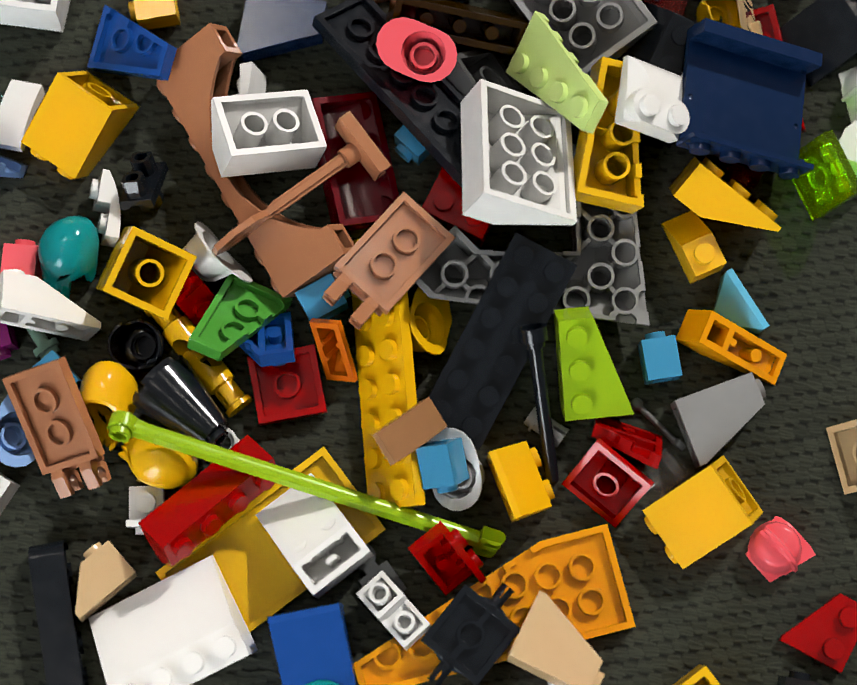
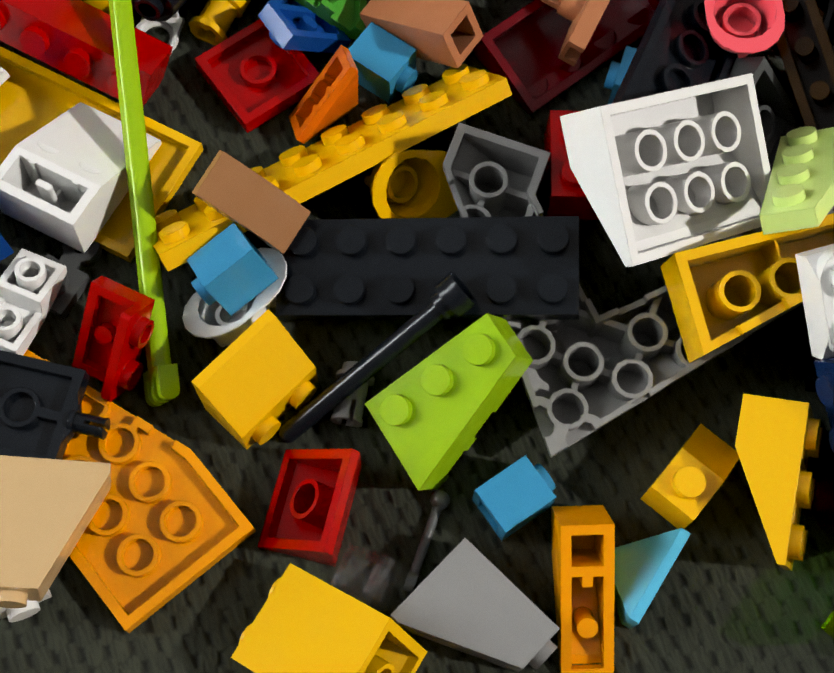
camera: 60 degrees right, 10 degrees down
nougat tile [322,191,456,330] -> none
red wing [591,417,662,469] -> none

